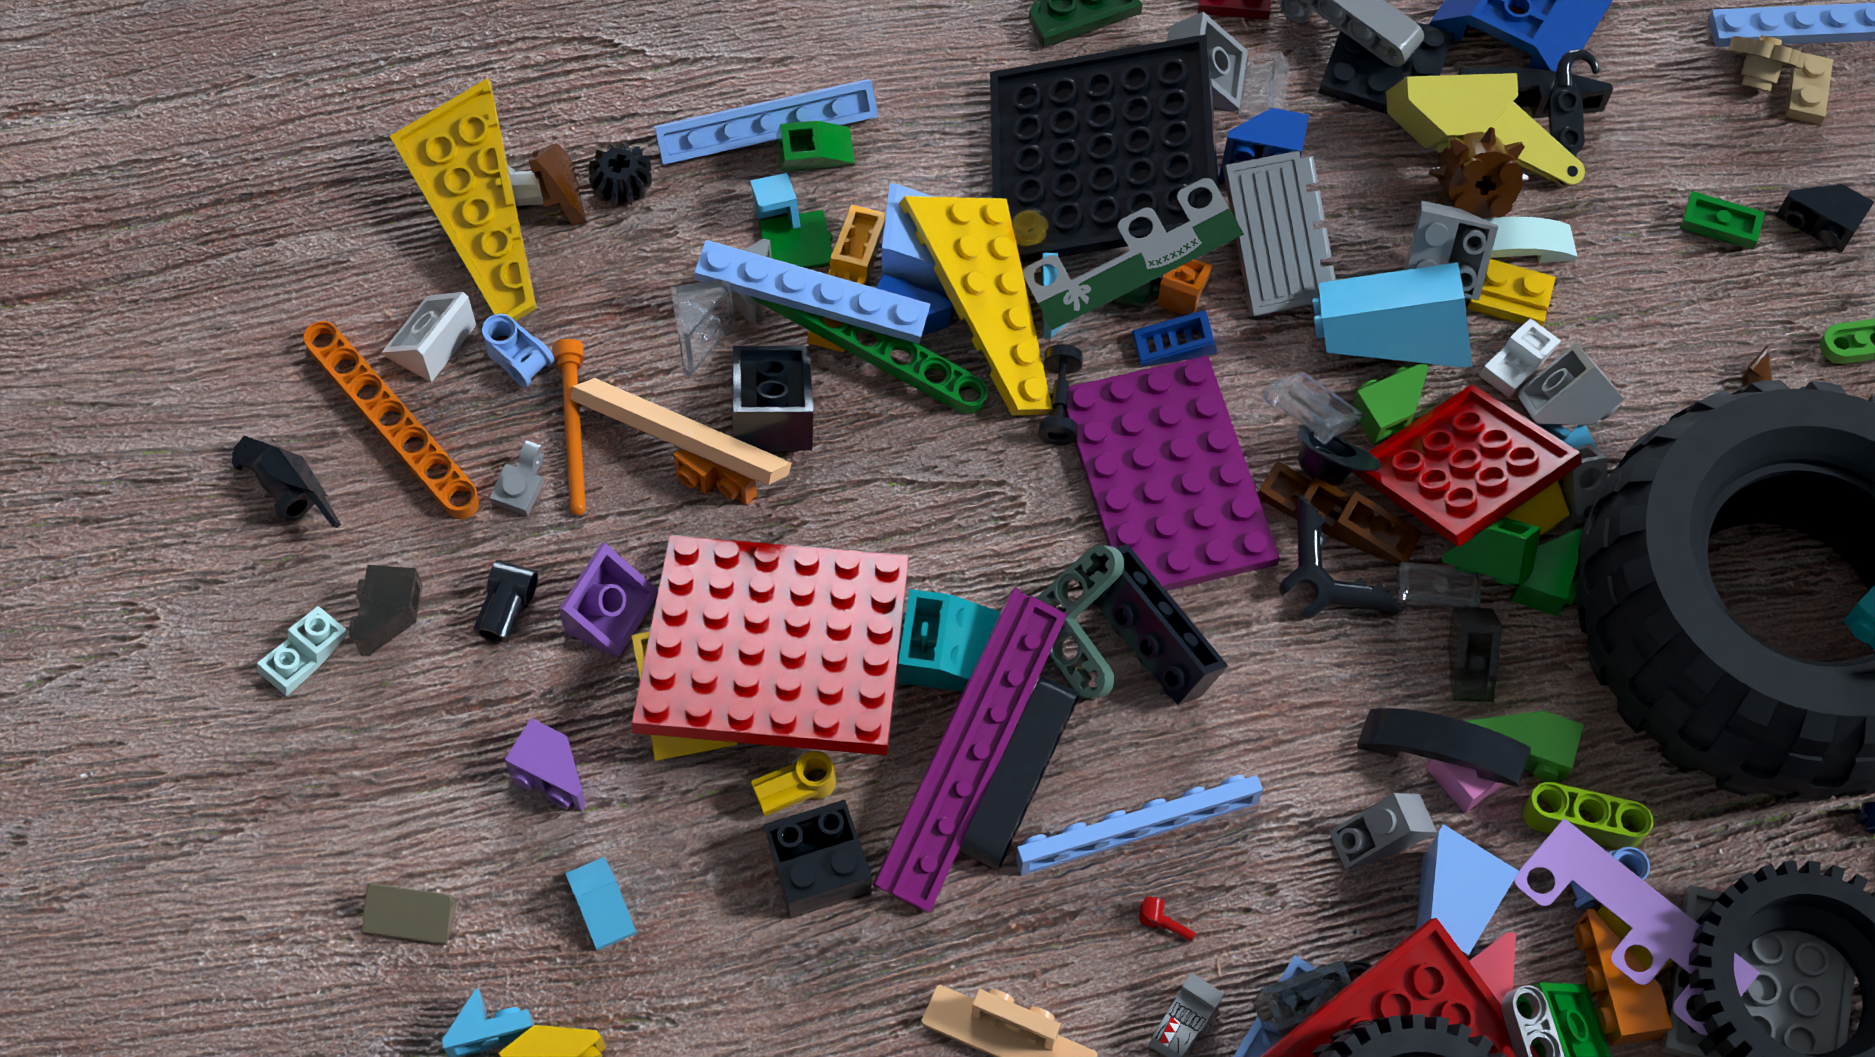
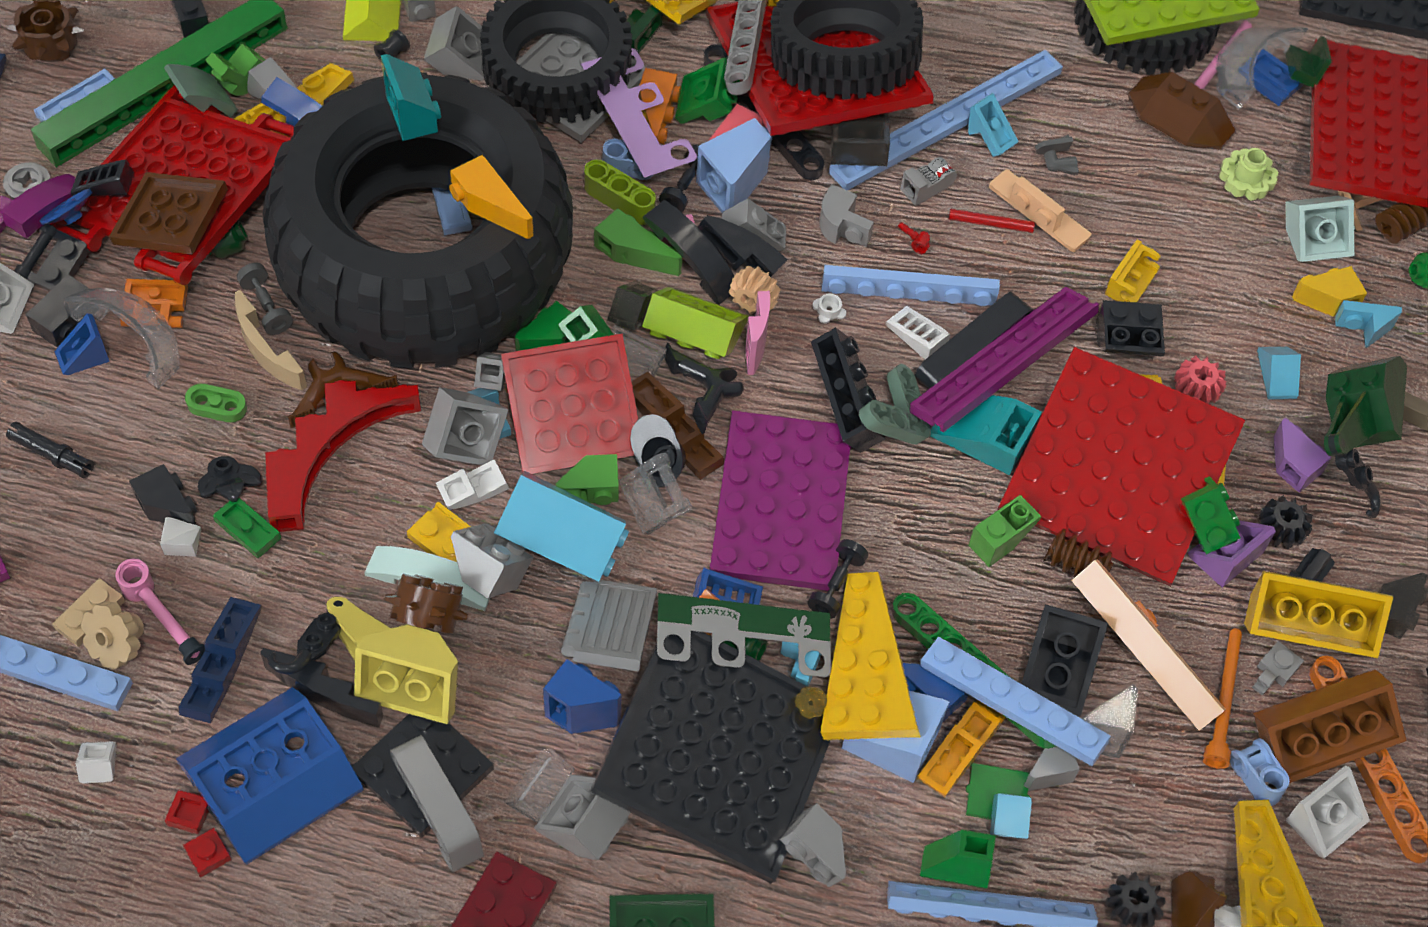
camera: 160 degrees left, 5 degrees down
none -> bright pink piece [115,559,205,665]
none -> white slope [160,517,201,557]
none -> dark blue slope [178,597,261,724]
none -> black plate [197,456,262,502]
none -> red arch [265,380,421,532]
none -> light orange slope [449,155,533,239]
none -> lime slope [642,287,749,359]
none -> black wheel [659,145,699,212]
none -> black slope [697,215,788,277]
none -> light nougat gear [729,266,781,315]
none -> bright pink slope [745,291,770,375]
none -> light grey slope [780,803,846,887]
none -> white plate [813,294,846,324]
none -> light grey brick [819,184,874,247]
none -> white slope [886,306,950,360]
none -> red bar [948,209,1035,233]
none -> bright green slope [968,495,1041,567]
none -> reddish brown piece [1043,528,1114,578]
none -> yellow hinge [1104,239,1161,303]
none -> coral gear [1174,355,1226,404]
none -> green bracket [1181,476,1240,555]
none -> yellow slope [1244,571,1393,658]
none -> dark orange slope [1253,669,1407,783]
none -> black gear [1259,495,1313,550]
none -> dark green slope [1324,356,1407,518]

